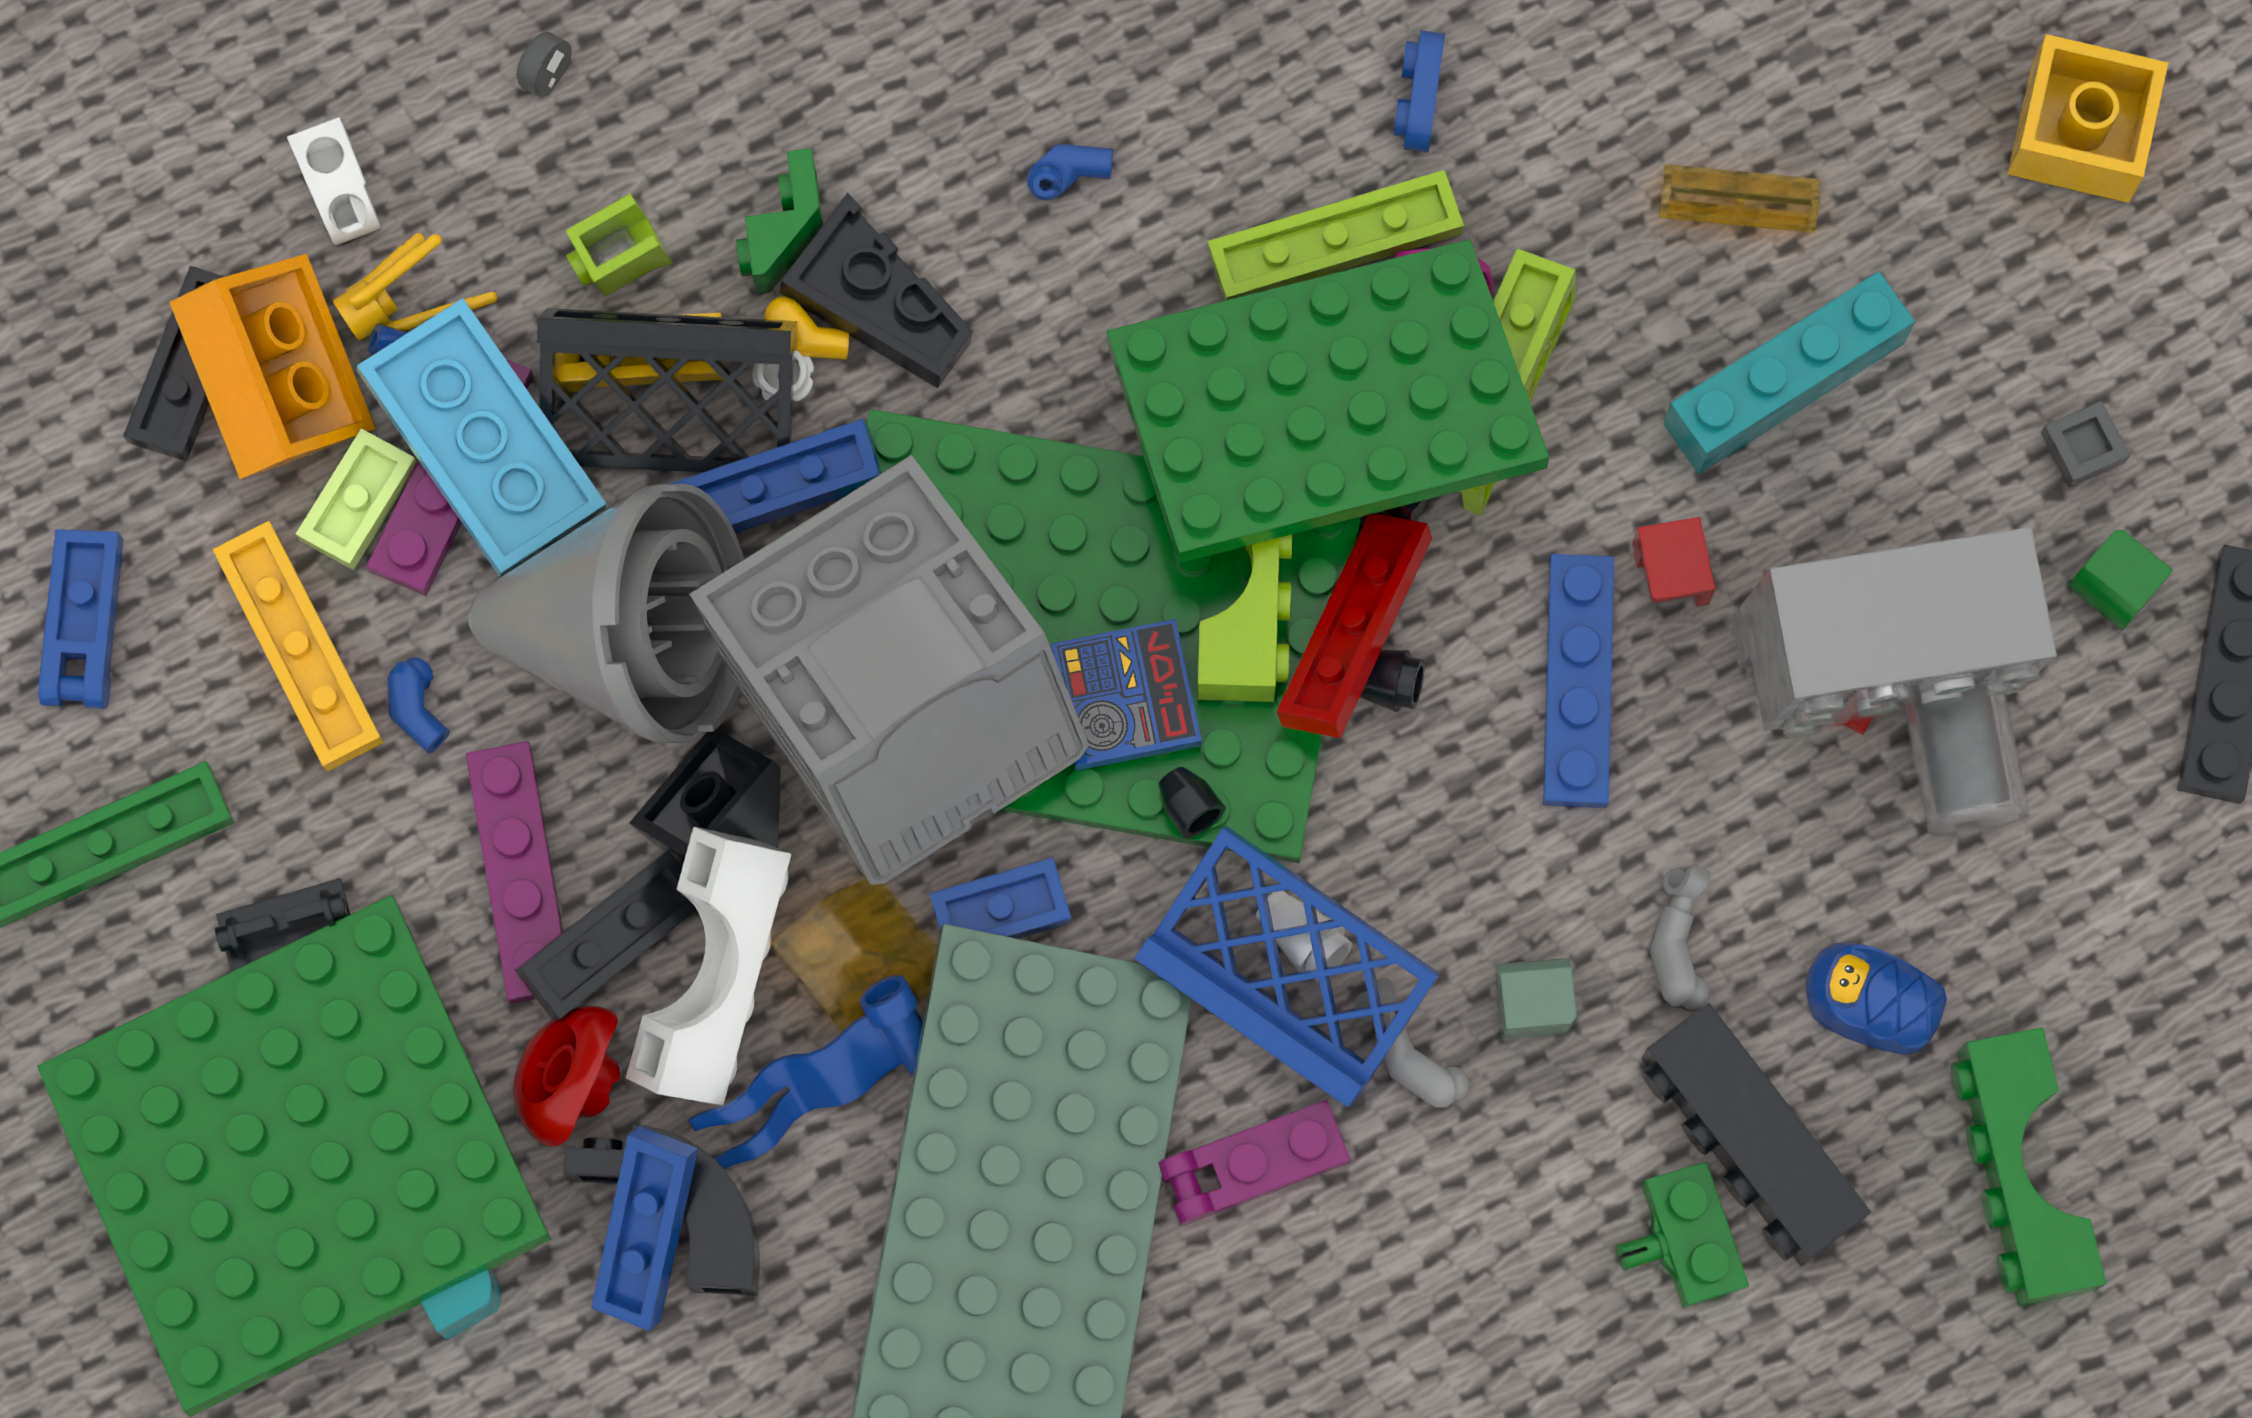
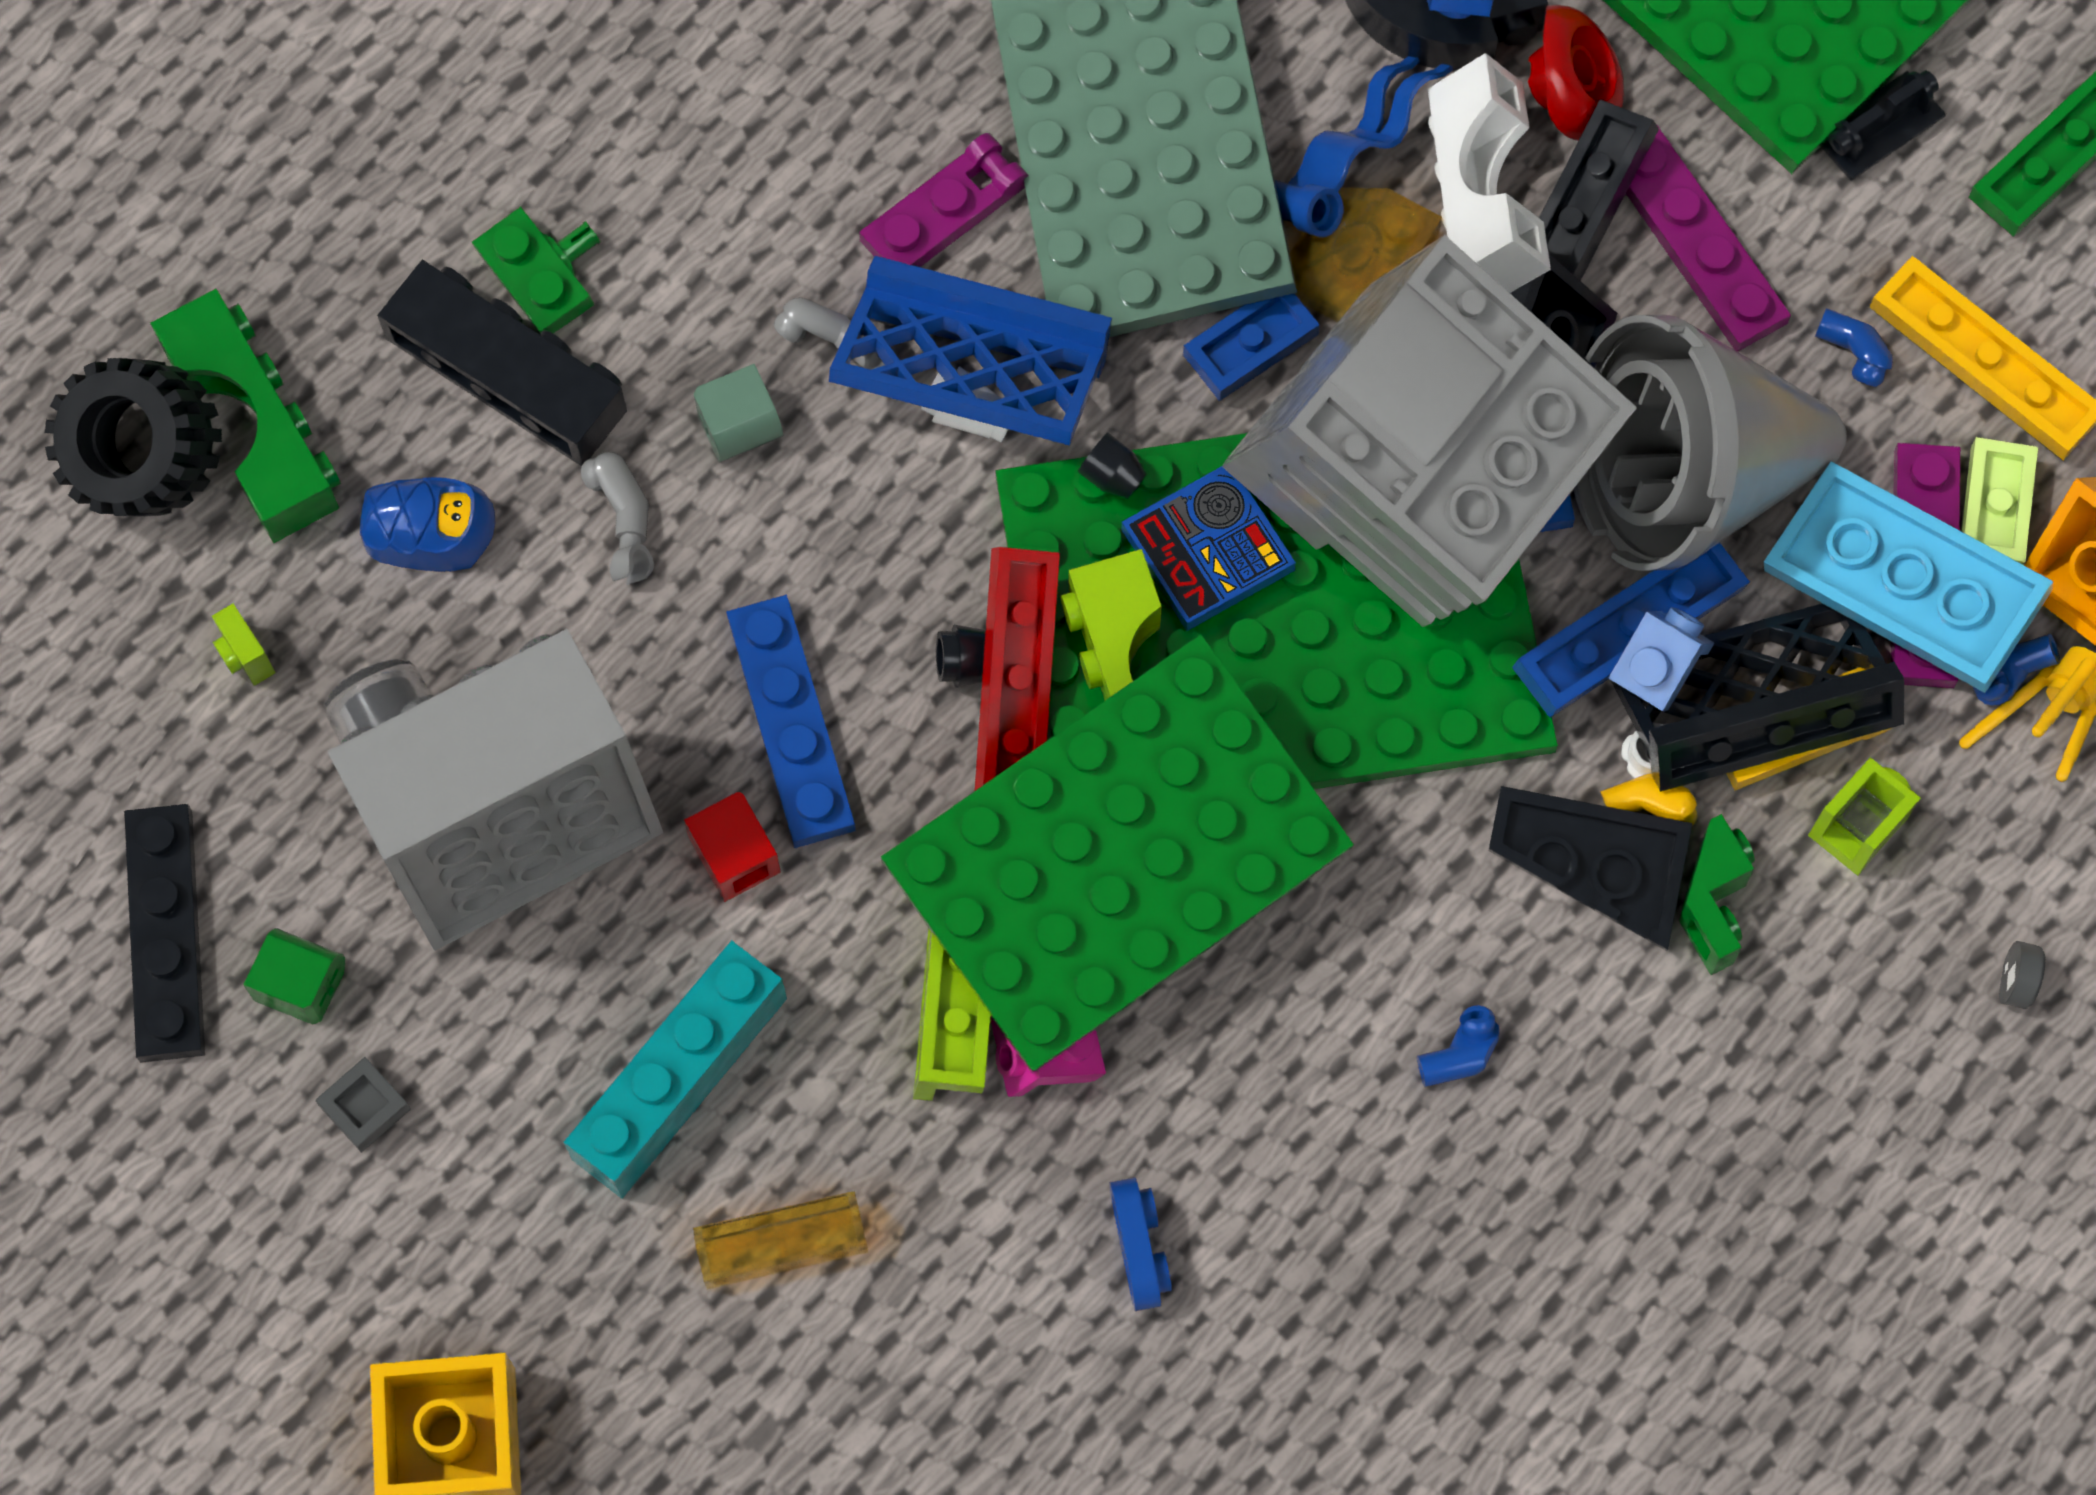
camera: 160 degrees right, 5 degrees down
lime plate [1207,170,1464,301] -> none
none -> black tyre [45,358,222,516]
none -> lime plate [211,603,276,686]
none -> medium blue bracket [1608,607,1714,711]

